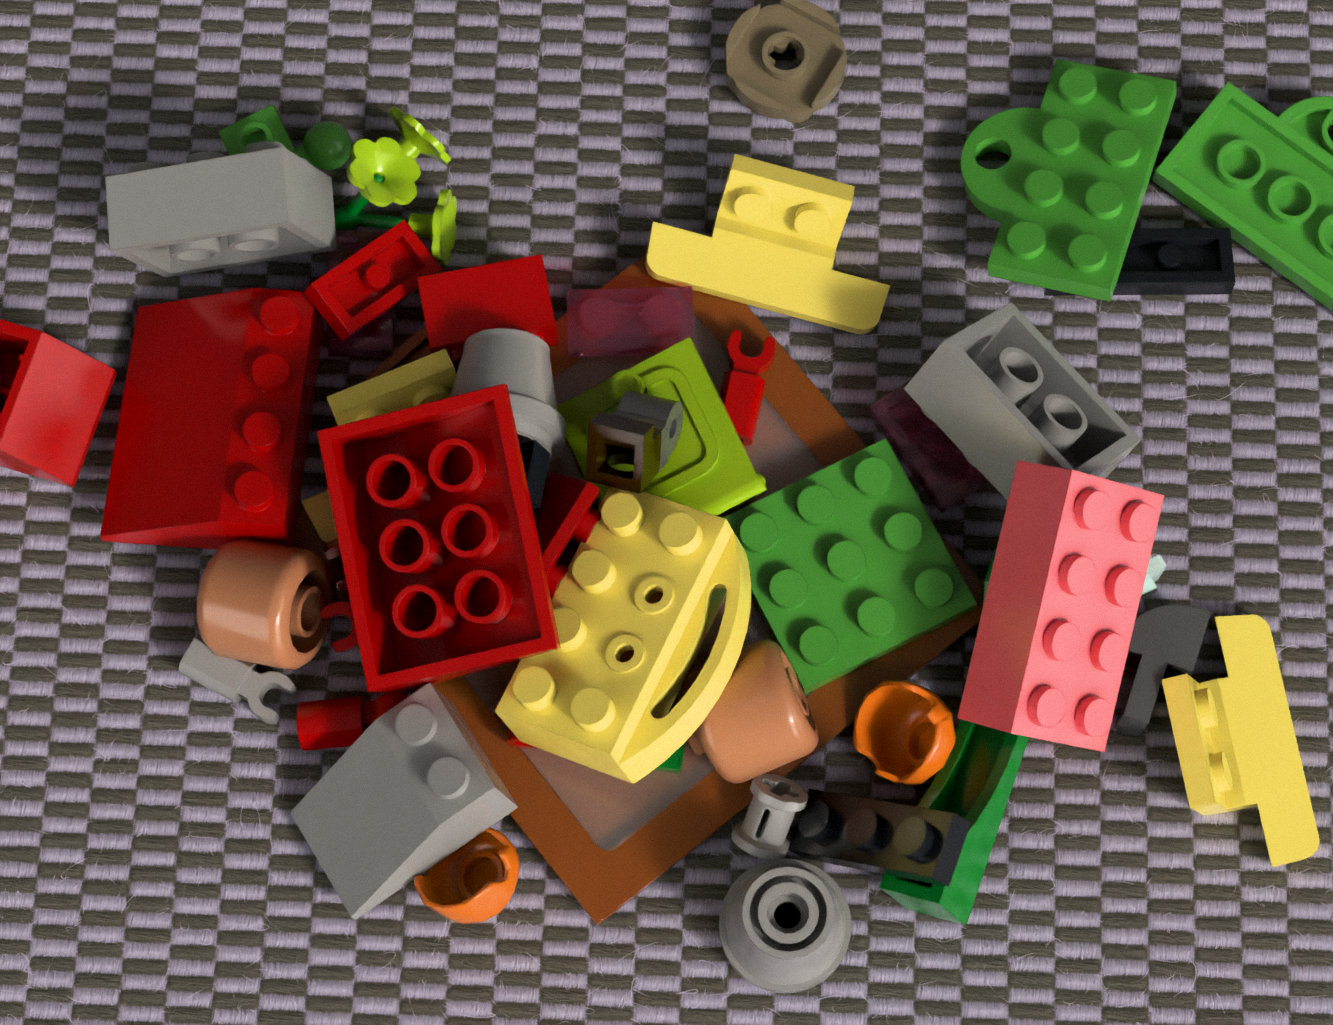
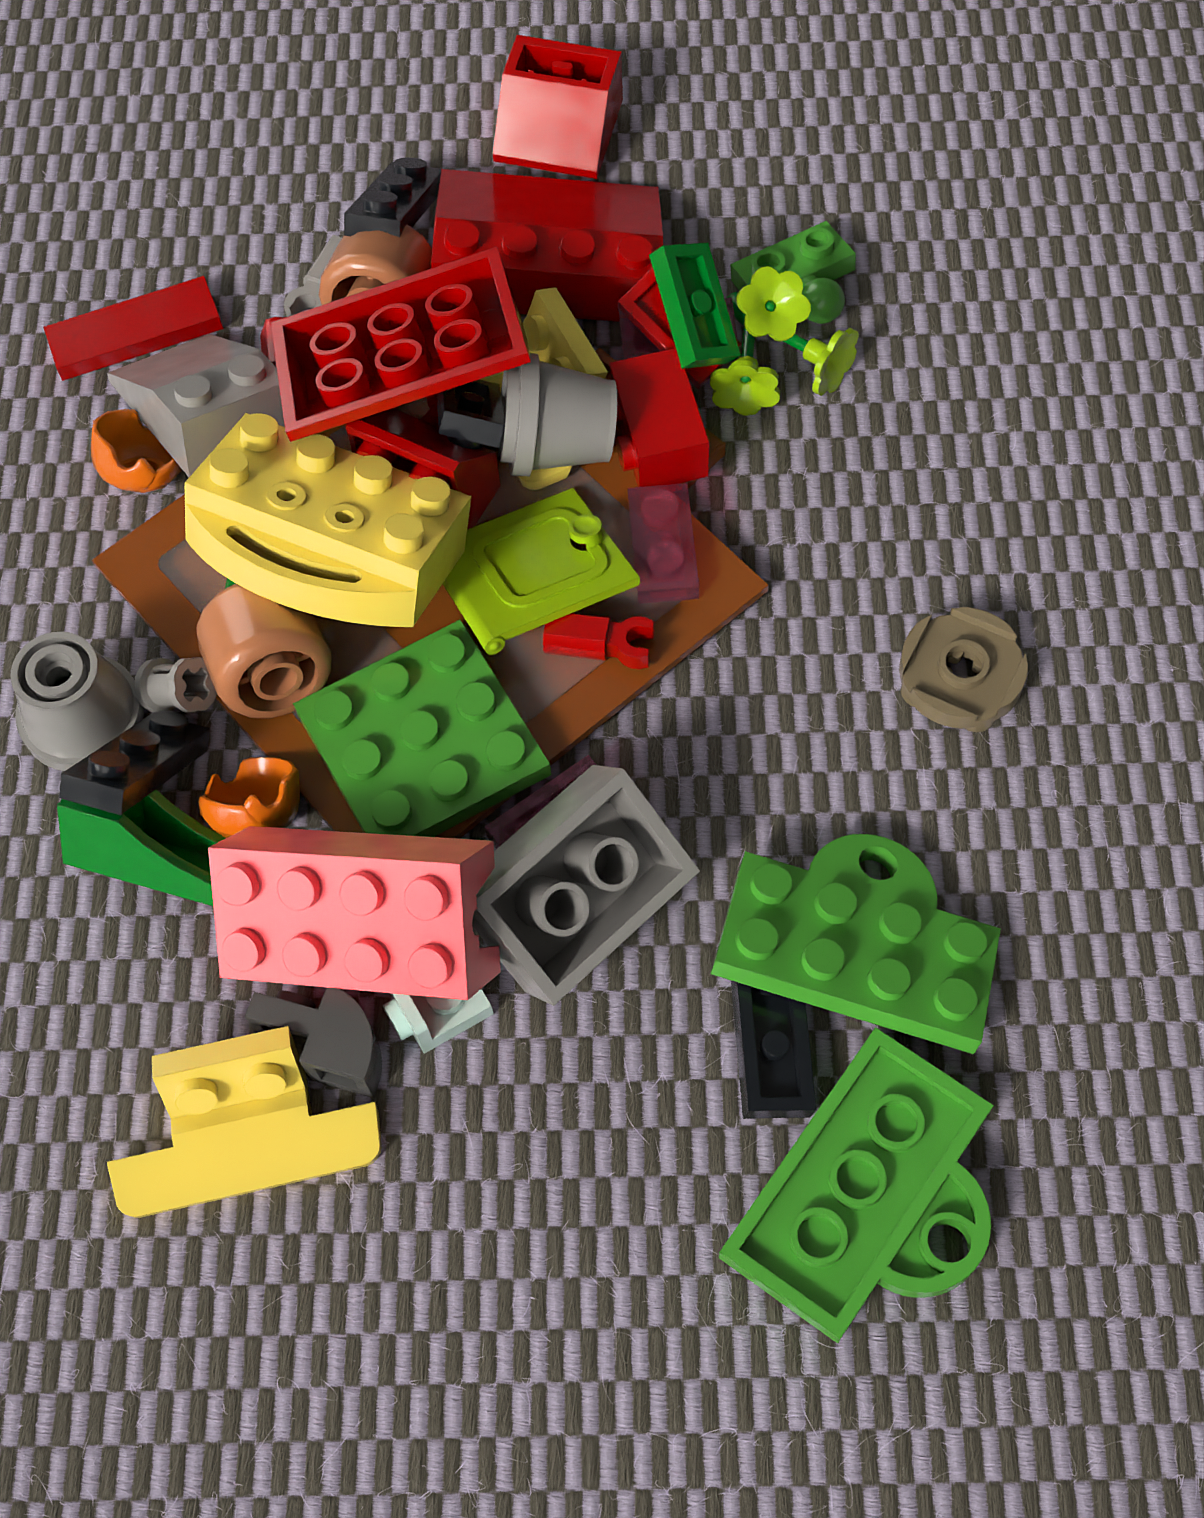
camera: 90 degrees right, 10 degrees down
light grey brick [105,141,337,278] -> none
dark brown leg [586,390,683,494] -> none
light yellow plate [645,154,890,335] -> none
none -> red tile [43,276,223,381]
none -> black plate [344,157,442,237]
none -> green plate [649,242,741,369]

